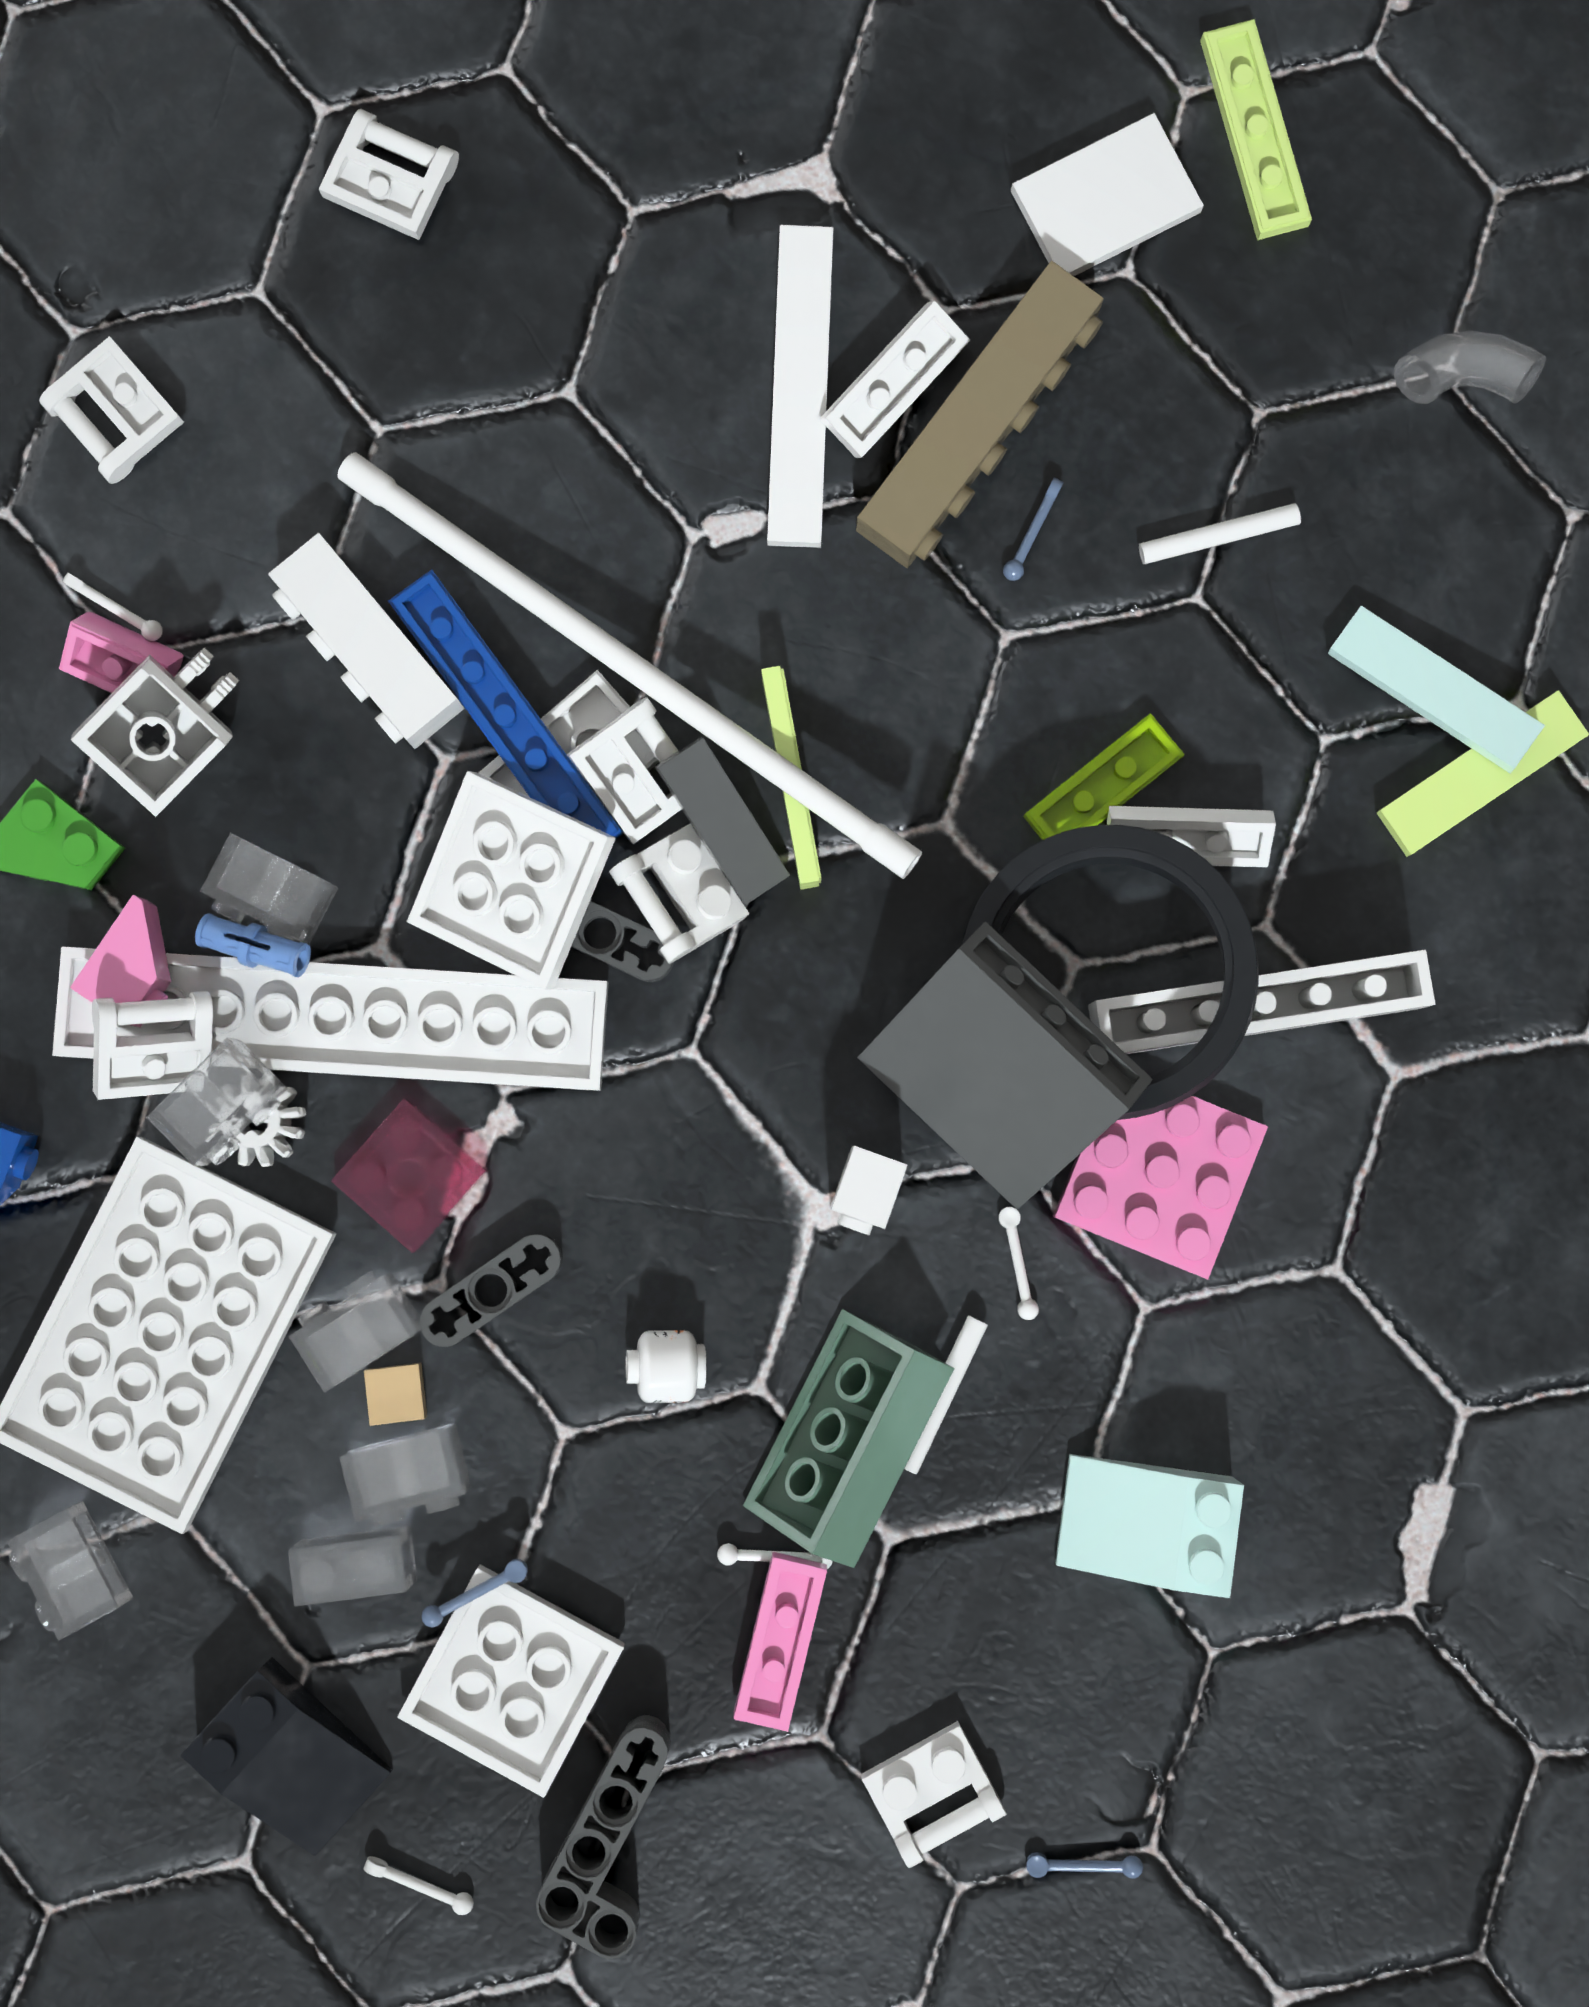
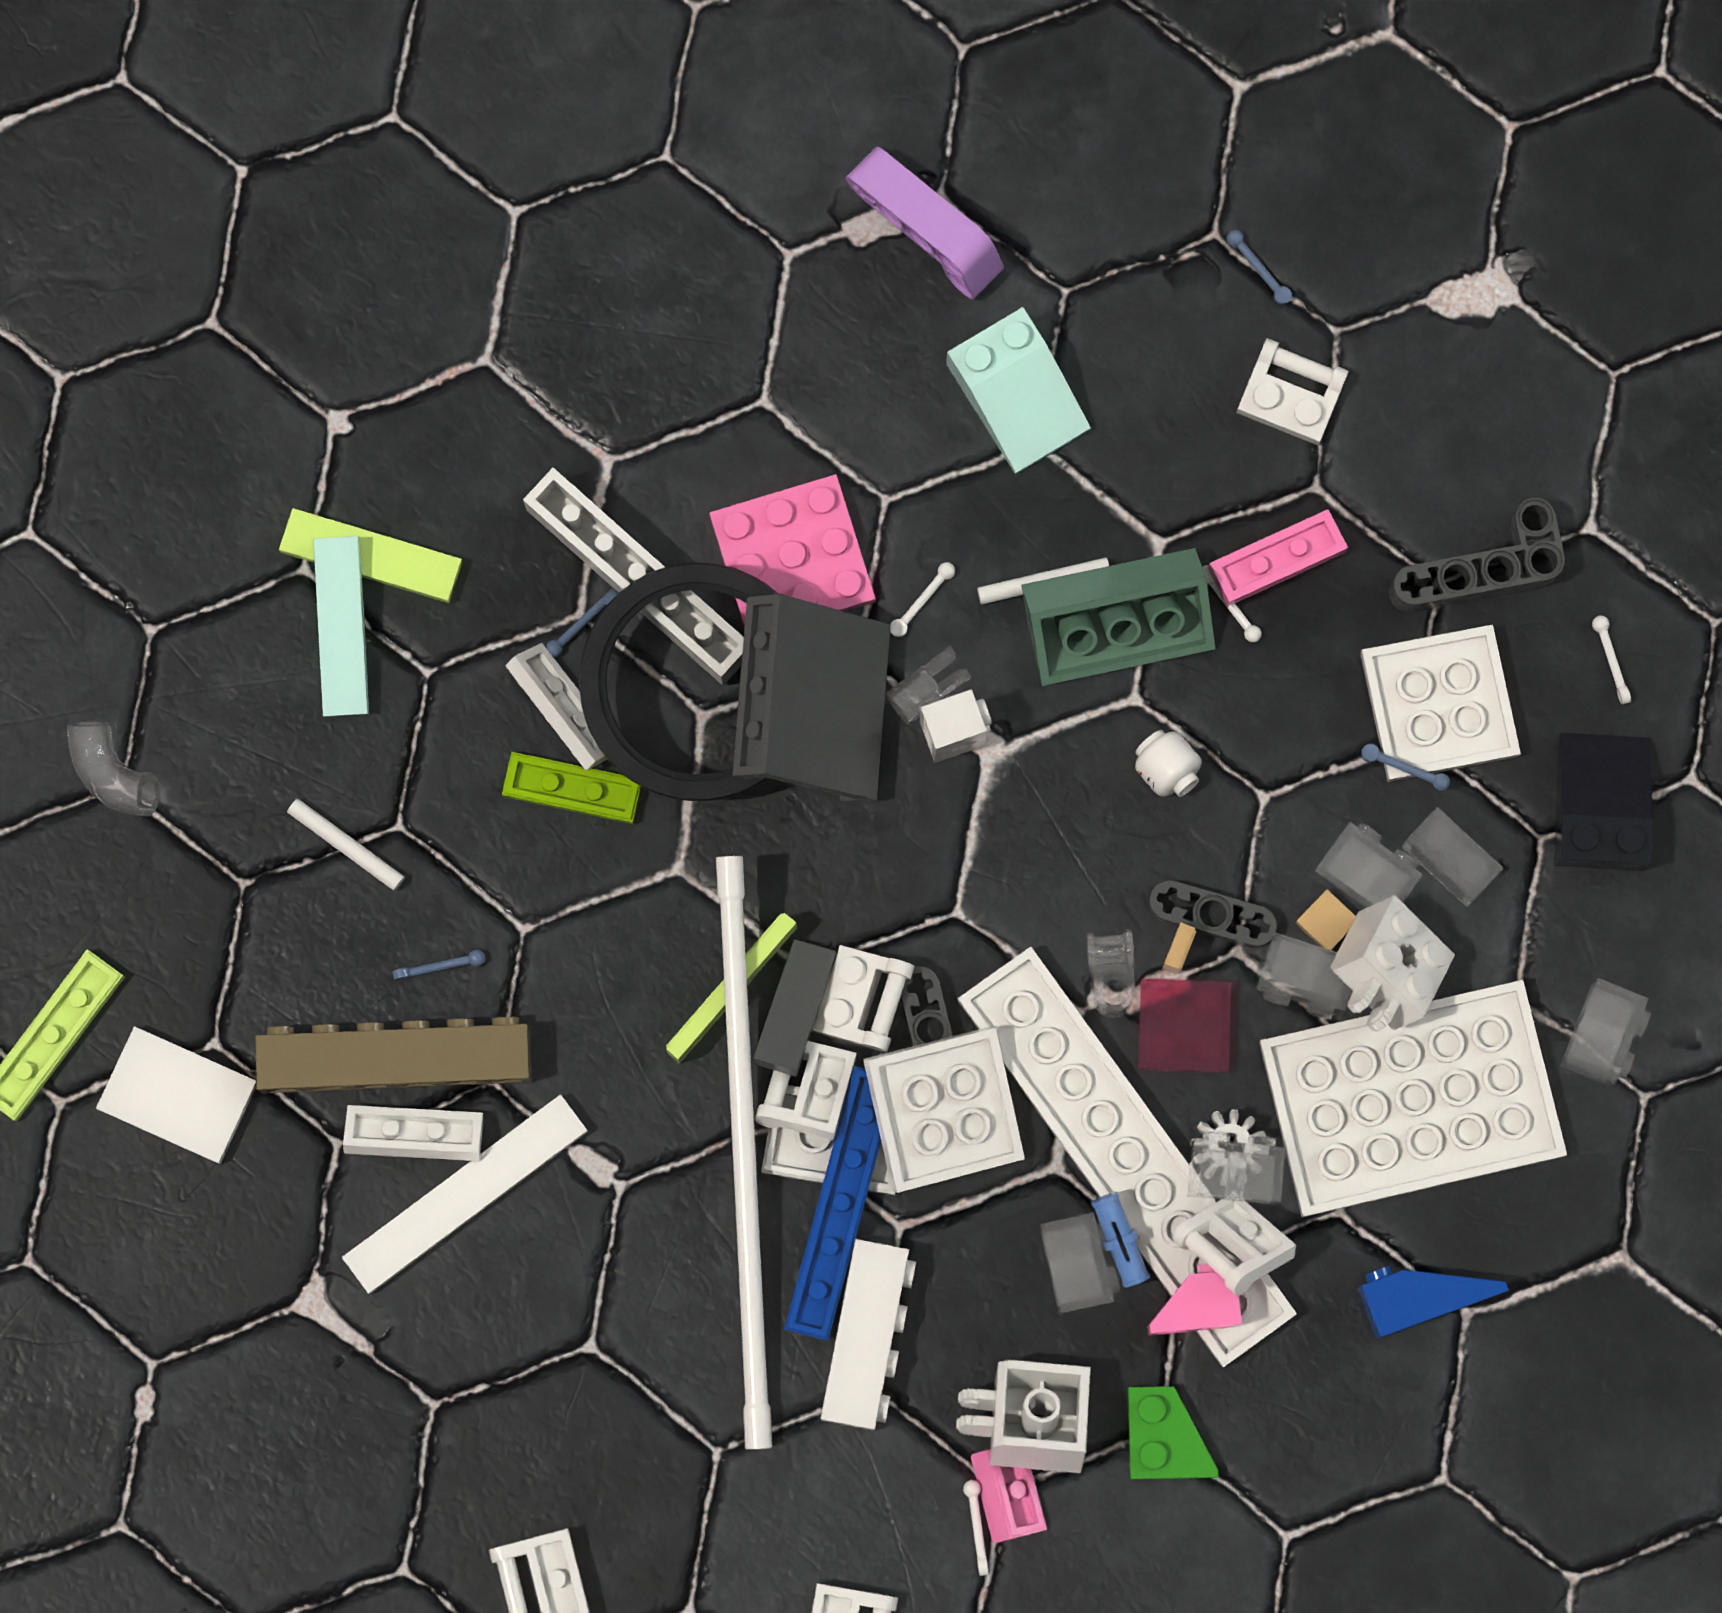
camera: 130 degrees left, 5 degrees down
none -> sand blue hinge [546,587,618,657]
none -> lavender beam [845,146,1004,300]
none -> clear hinge [885,646,972,725]
none -> clear piece [1086,929,1135,1018]
none -> tan tile [1162,922,1196,975]
none -> white hinge [1330,895,1455,1032]

